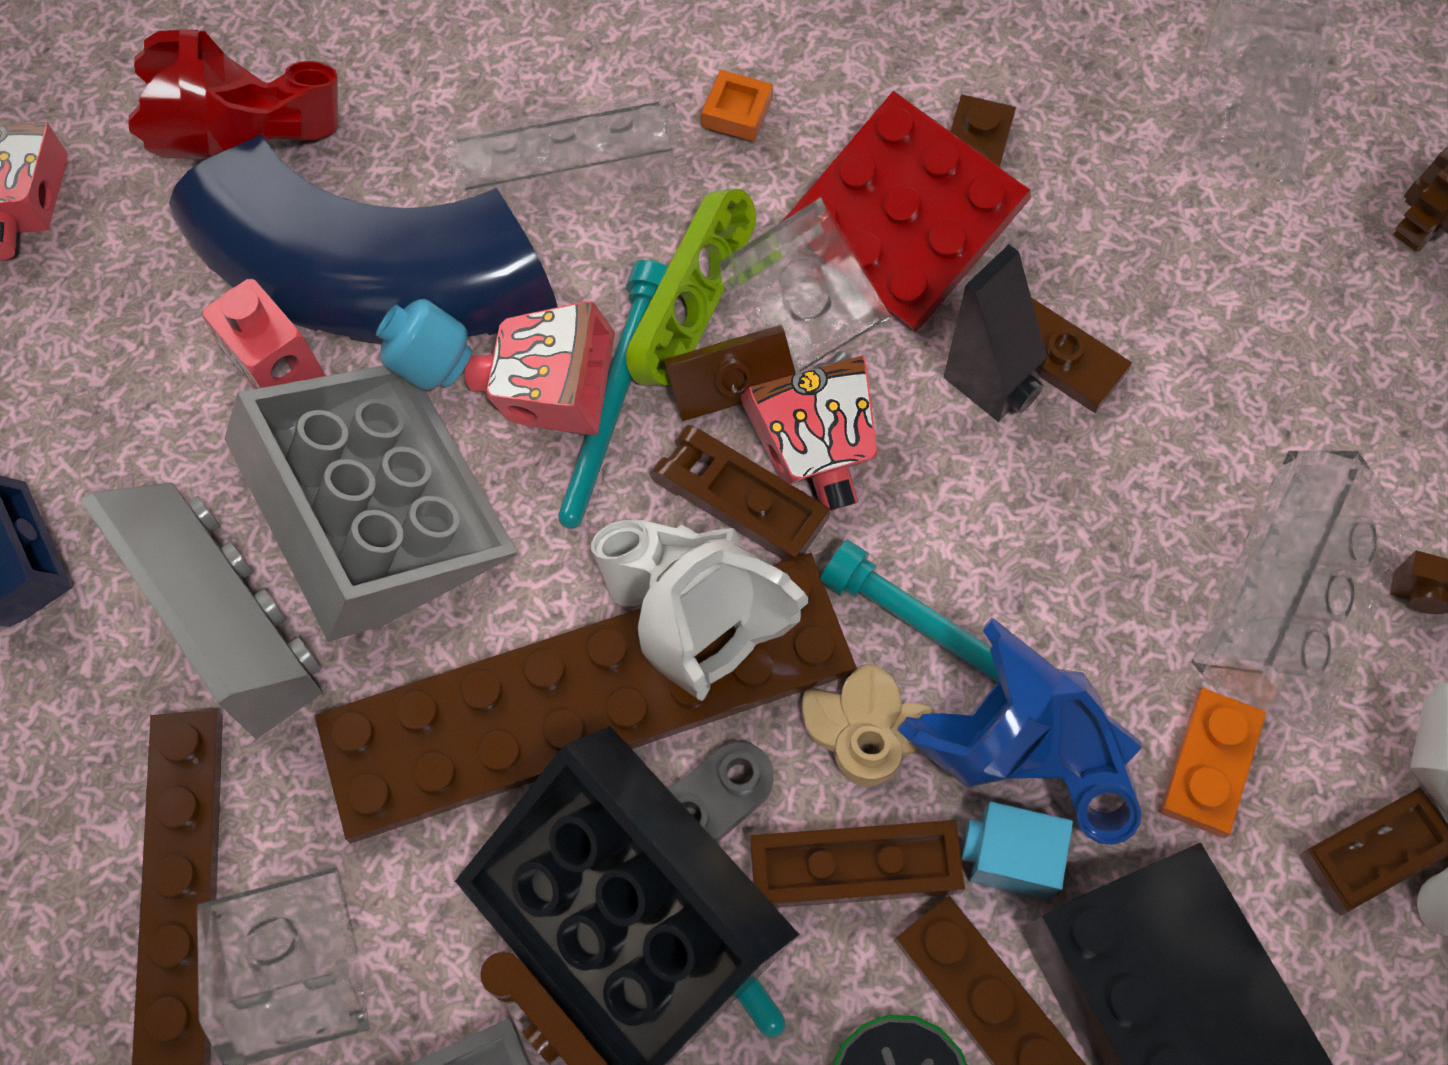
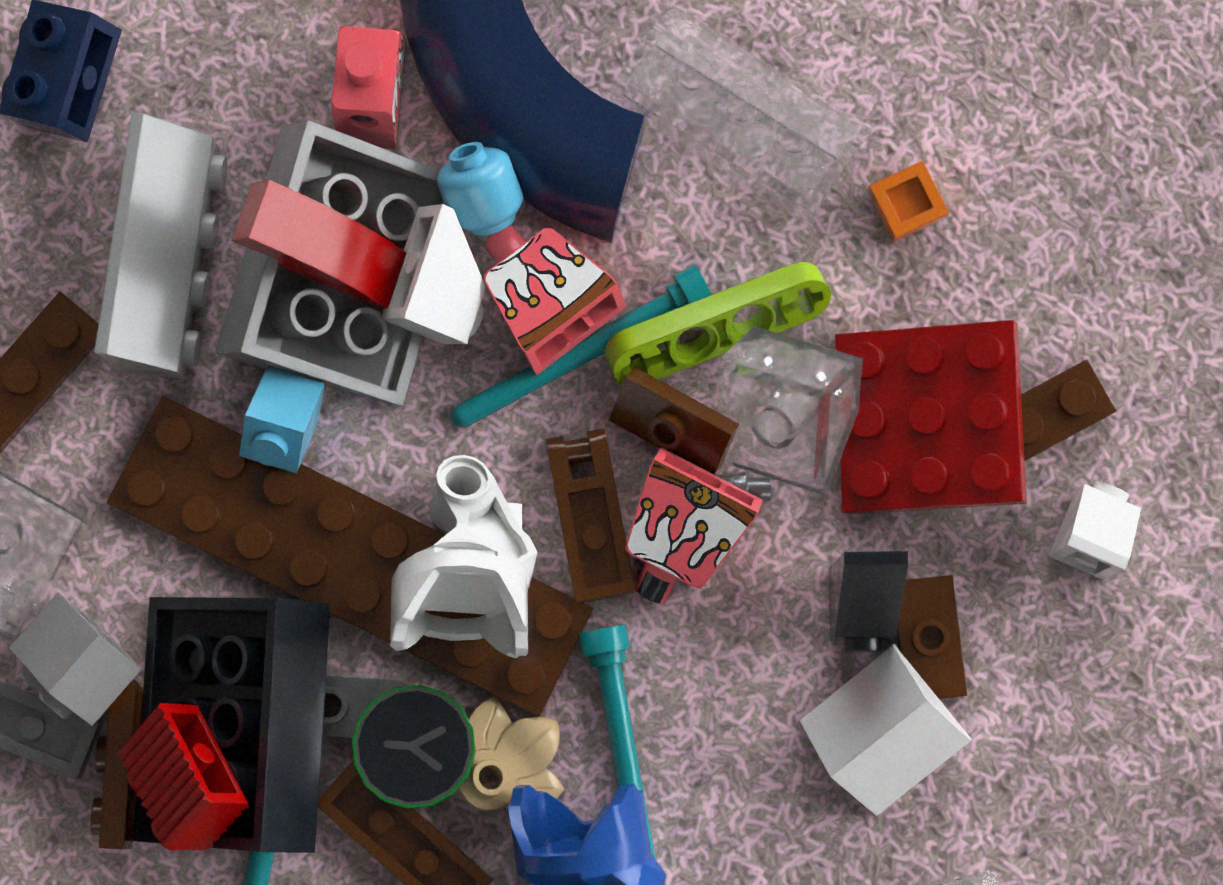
camera: 40 degrees right, 15 degrees up
none -> light grey brick [9,592,142,726]
none -> red brick [117,703,249,850]
none -> slope [231,179,407,309]
none -> medium azure brick [239,366,325,474]
none -> black tile [352,685,476,809]
none -> white slope [381,204,486,344]
none -> white slope [800,644,972,816]
none -> white slope [1048,481,1141,580]

